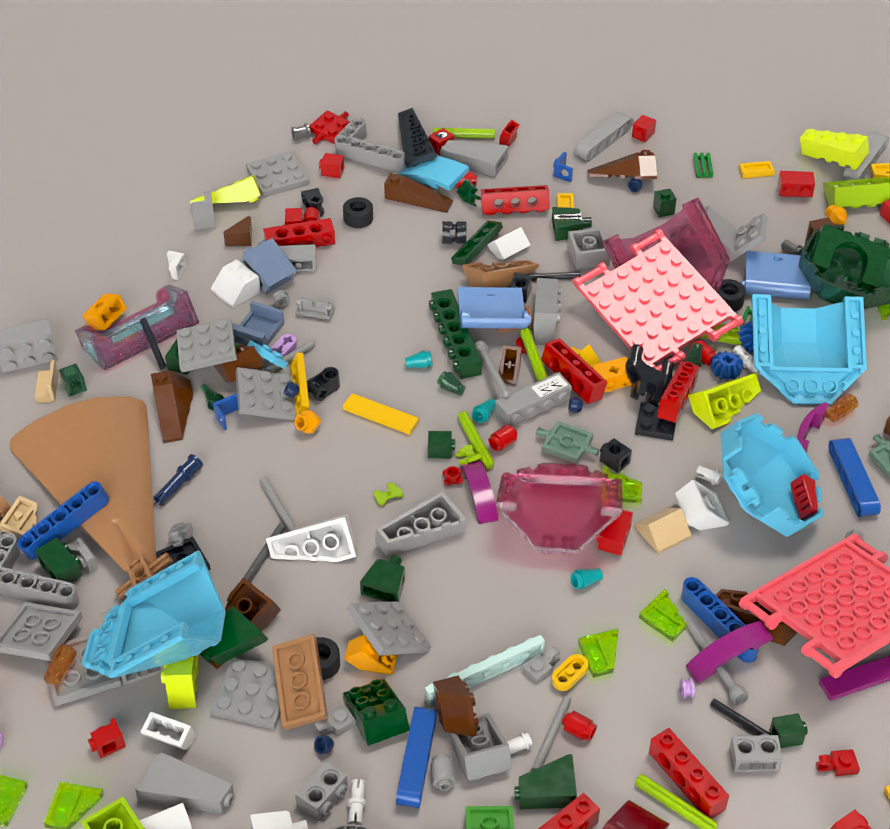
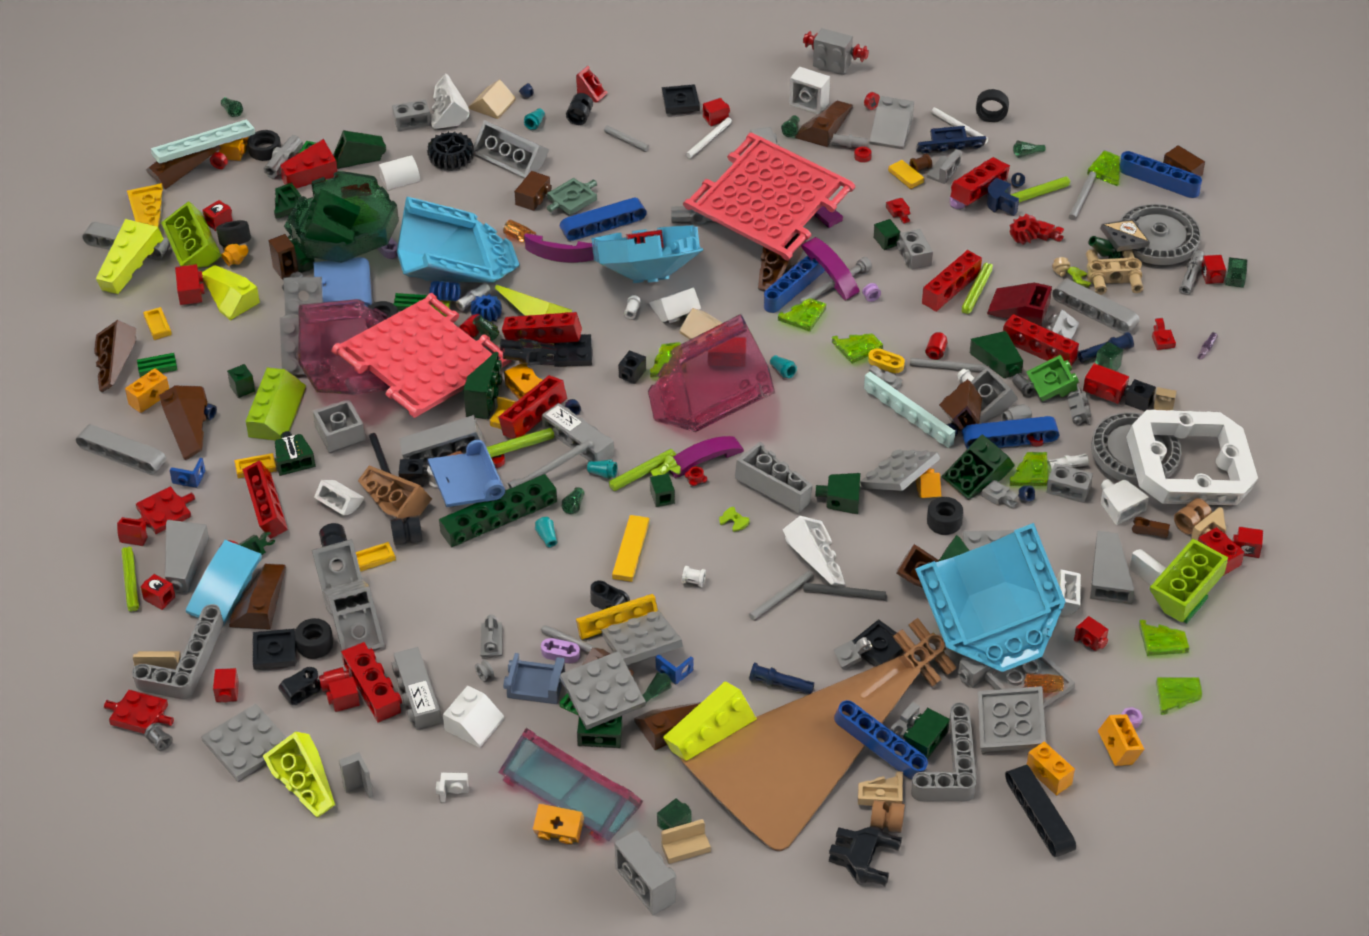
camera: 105 degrees left, 0 degrees up
black bar [139,318,167,370] -> none
reddish brown slope [223,216,252,246] -> none
sand blue panel [241,238,297,294] -> none
medium azure plate [247,340,288,369] -> none
medium nougat plate [272,634,328,730] -> none
dark blue hinge [283,381,299,397] -> none
light orange rock [294,410,321,433] -> none
black wing [398,108,437,168] -> none
dark green plate [451,220,503,266] -> none
red brick [488,425,517,451] -> none
reddish brown slope [499,345,522,384] -> none
sand green plate [536,421,600,464] -> none
red brick [632,114,656,142] -> none
black bar [710,698,773,736] -> none
none -> reddish brown wedge [94,320,137,392]
none -> light orange brick [125,368,169,413]
none -> tan panel [133,651,181,670]
none -> red plate [135,486,195,534]
none -> neon yellow wedge [202,265,260,321]
none -> black tyre [216,220,251,246]
none -> lime slope [245,367,306,441]
none -> black plate [253,628,296,670]
none -> light grey bracket [312,539,384,651]
none -> yellow tile [356,542,396,572]
none -> black wheel [390,515,422,545]
none -> dark green slope [463,352,503,419]
none -> neon yellow wedge [663,681,757,761]
none -> white bush [682,566,706,587]
none -> clear neon green wing [1010,452,1048,486]
none -> flat silver pin [1012,373,1035,396]

